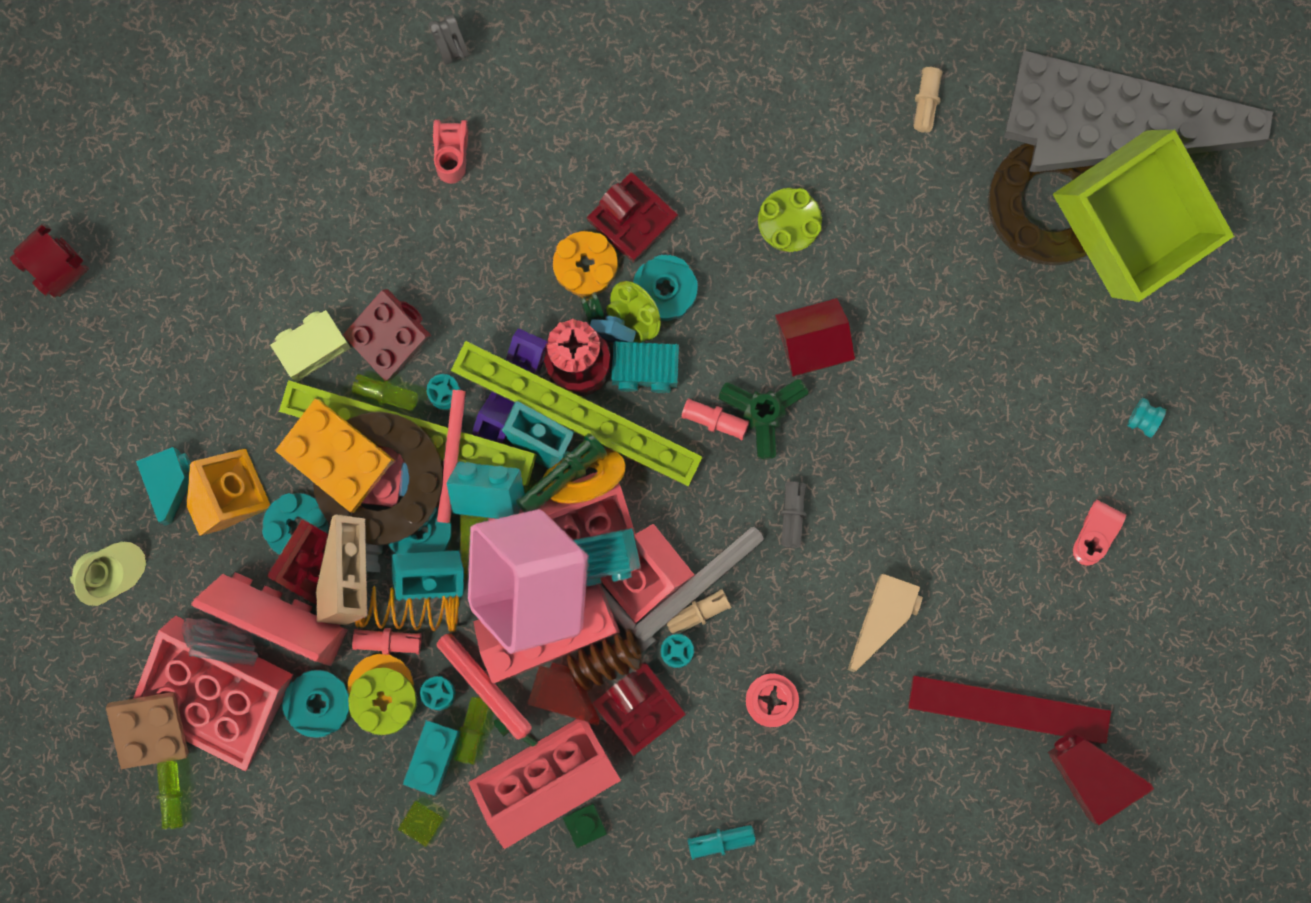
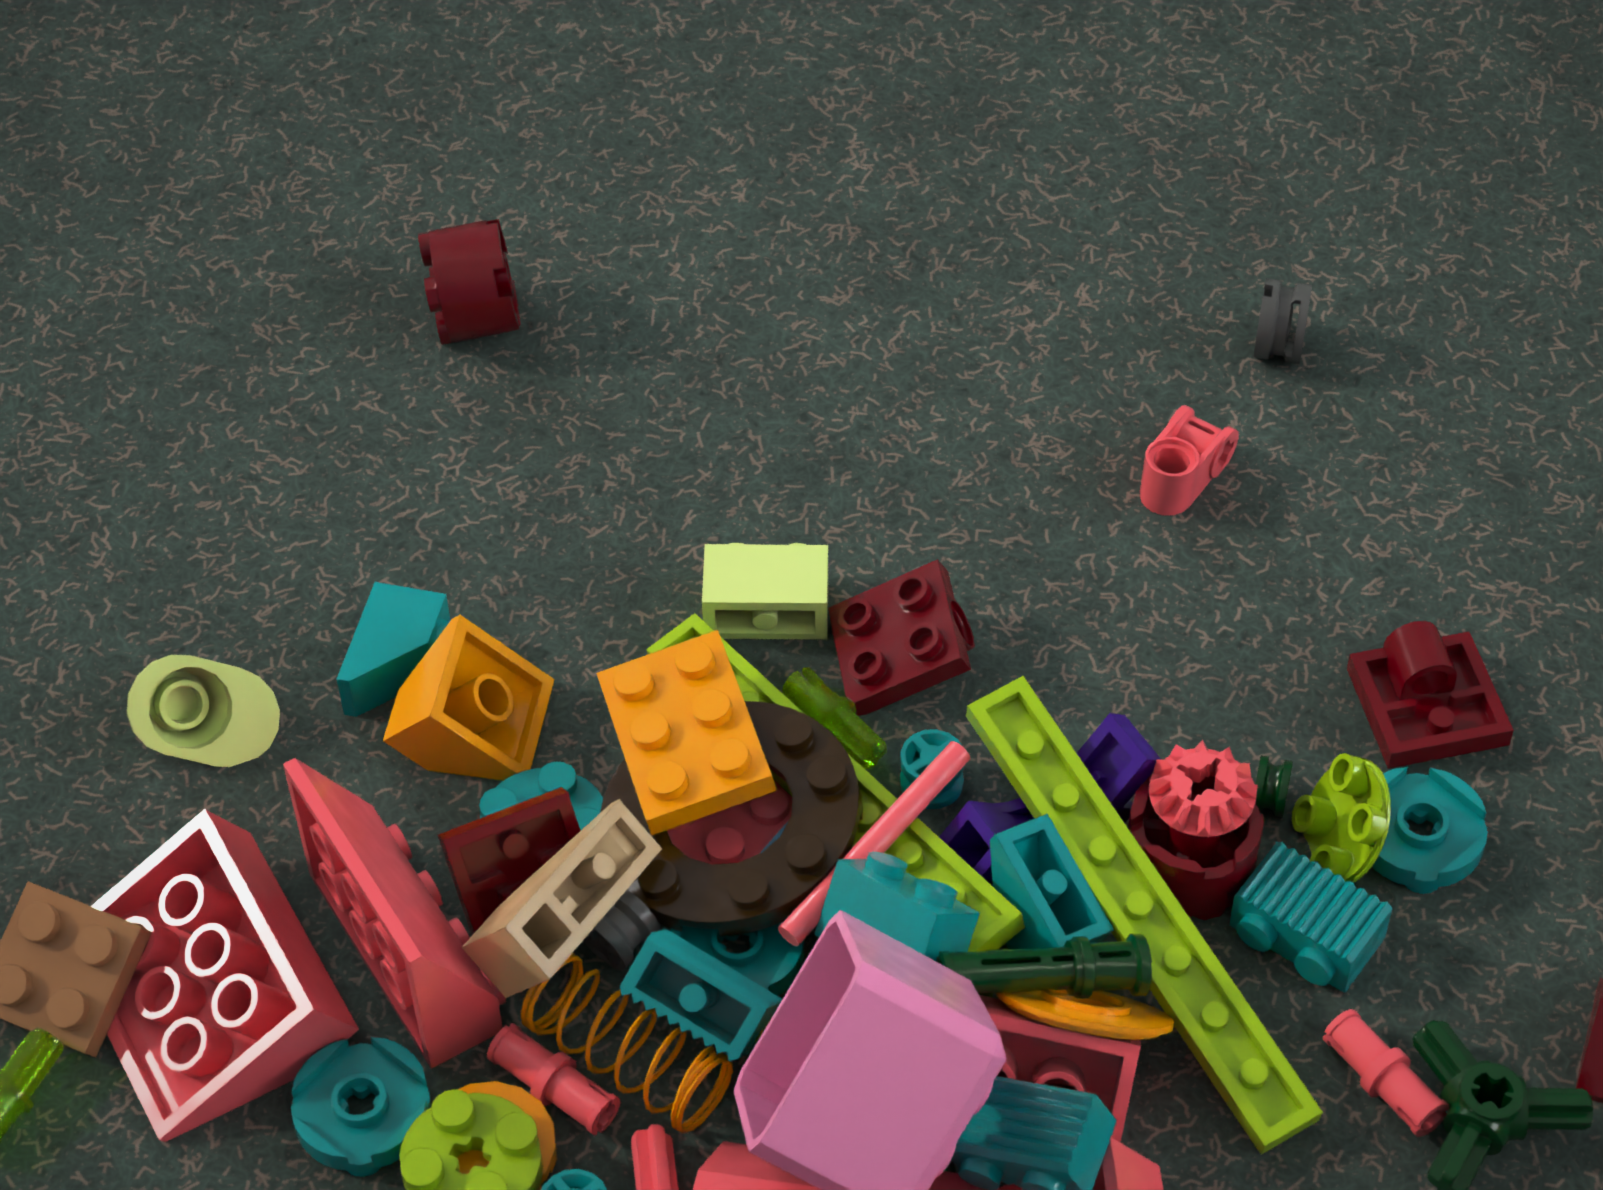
camera: 35 degrees right, 30 degrees down
clear light blue plate [181,618,258,666] -> none
light orange plate [553,231,618,297] -> none
dark azure plate [590,316,636,343] -> none

